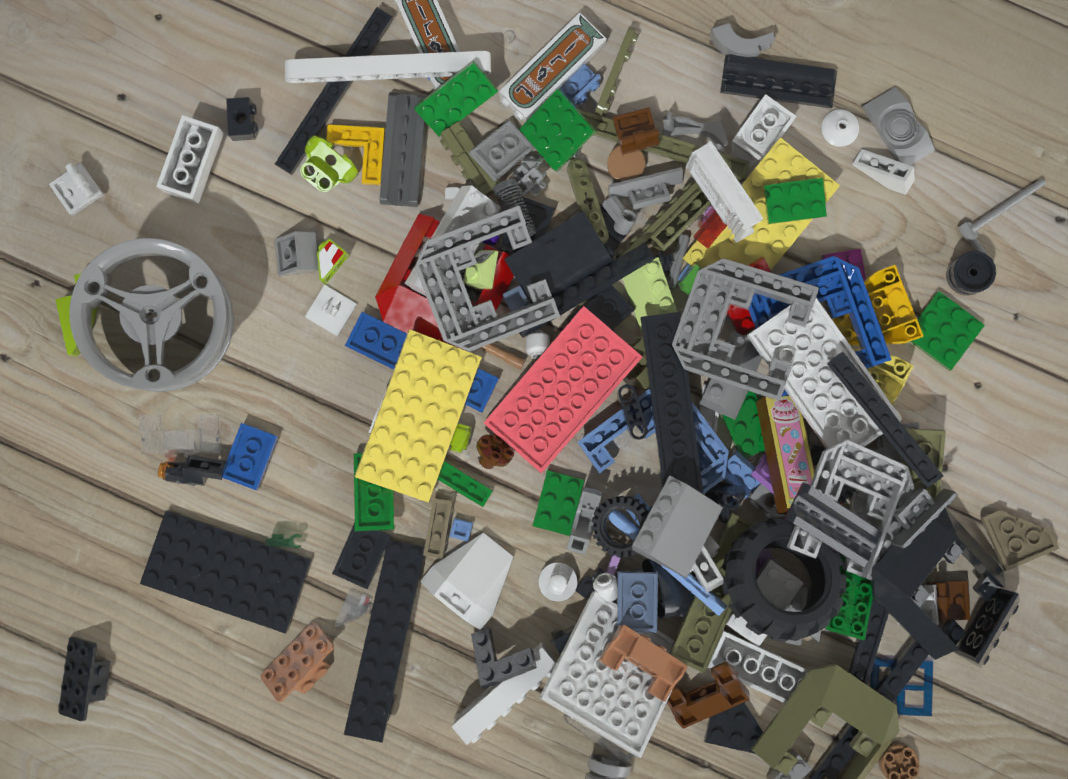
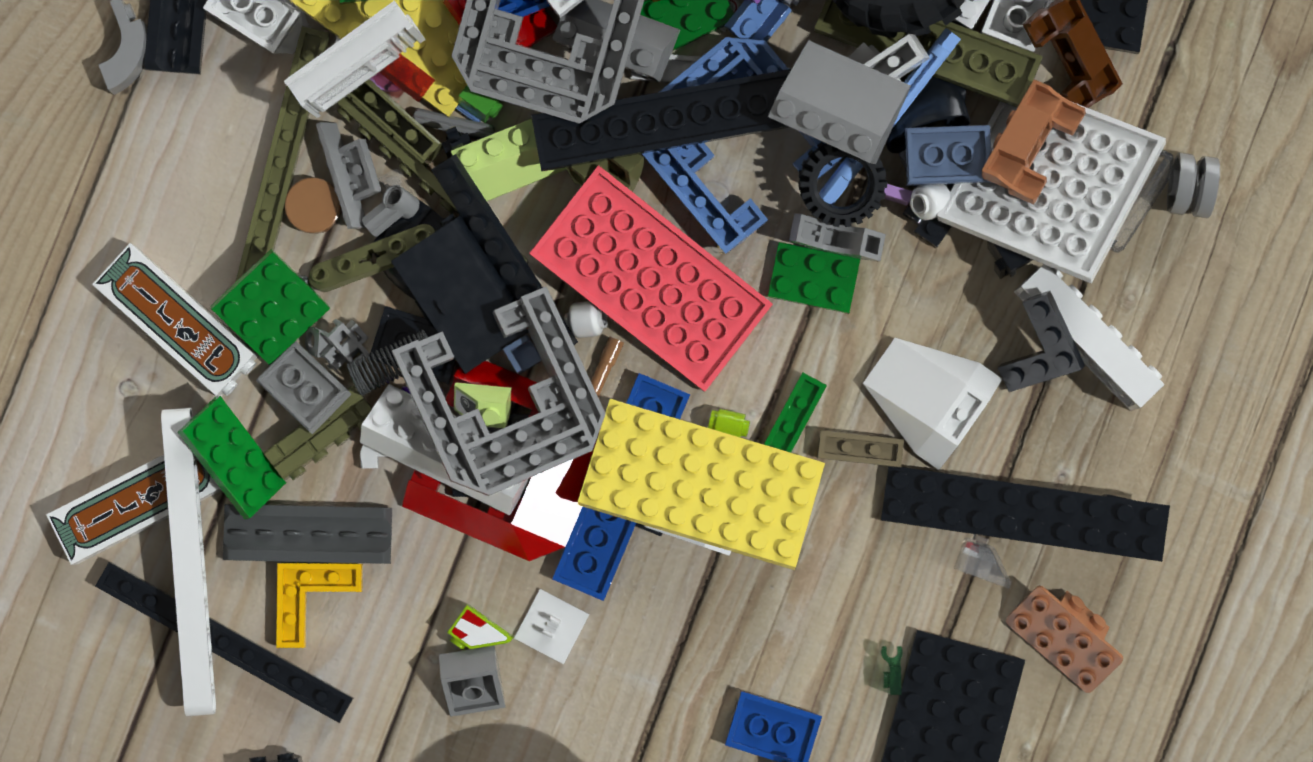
camera: 90 degrees left, 0 degrees up
lime piece [300,136,358,192] -> none
black plate [332,522,392,589] -> none
green plate [353,453,394,531] -> none
medium blue tile [449,518,473,542] -> none
reddish brown plate [476,434,514,469] -> none
white plate [539,562,577,602] -> none
medium blue bracket [560,64,601,106] -> none
black plate [567,285,635,331] -> none
olive piece [595,27,638,116] -> none
reddish brown plate [612,107,660,155] -> none
black beam [617,384,648,440] -> none
light grey animal [663,111,728,154] -> none
black beam [704,482,746,522] -> none

